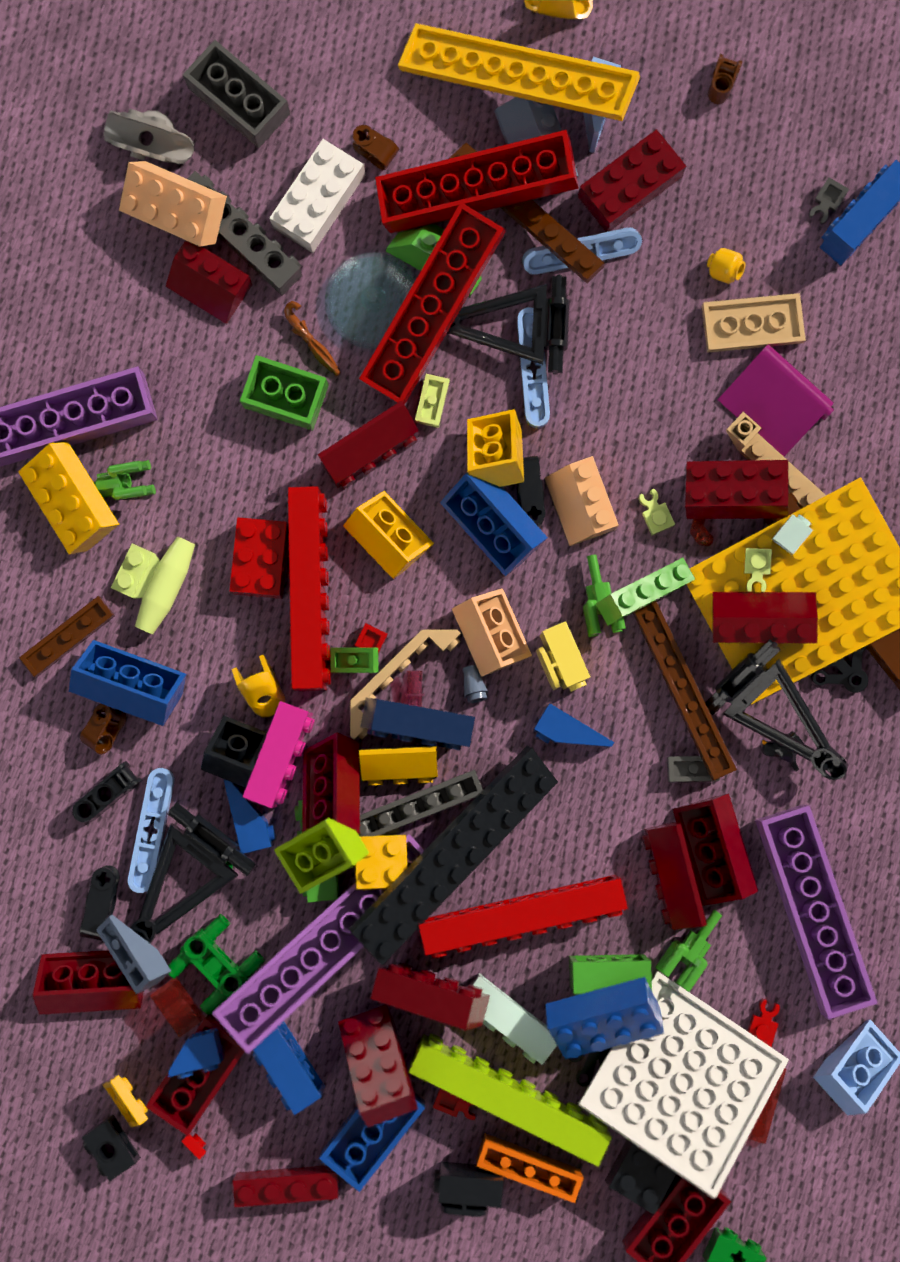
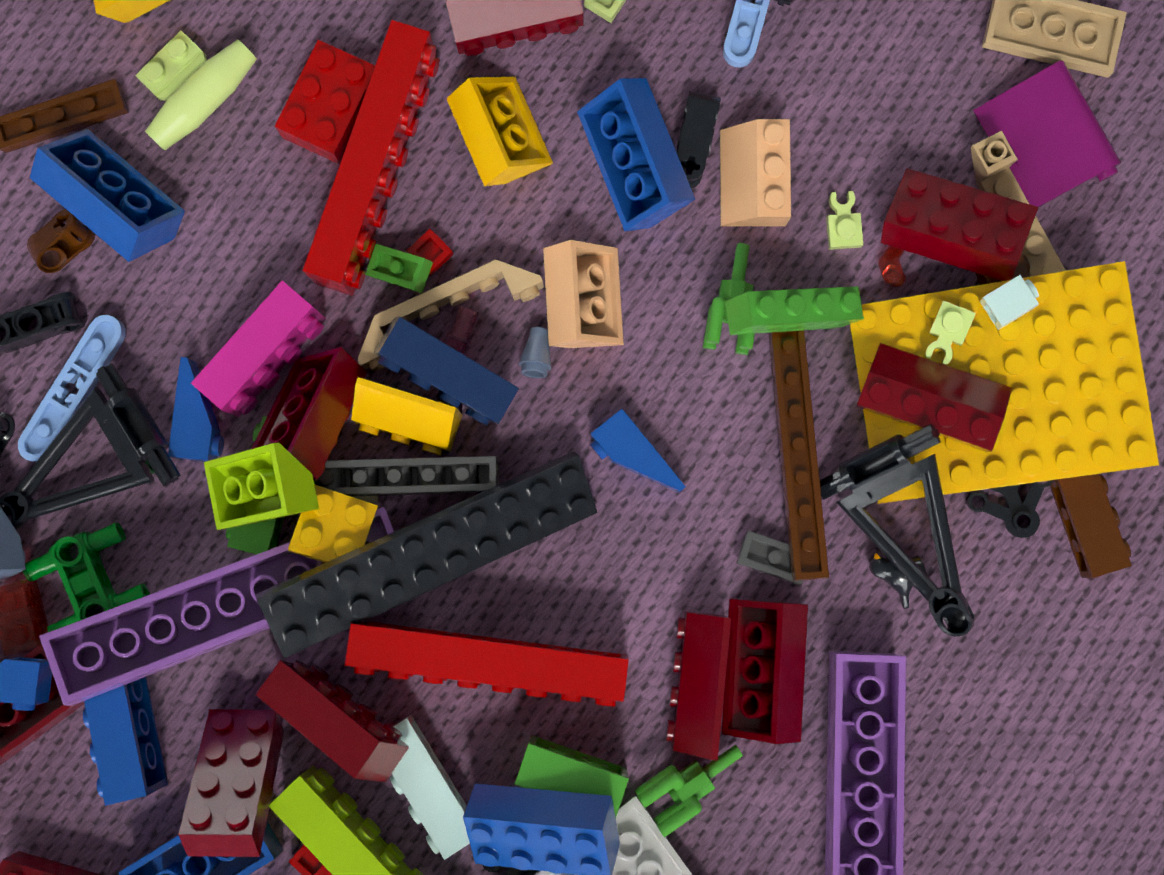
camera: 25 degrees right, 0 degrees up
black brick [200,716,267,788] -> none
yellow piece [232,654,286,718] -> none
yellow slope [467,409,524,487] -> none
light yellow brick [536,621,590,692] -> none

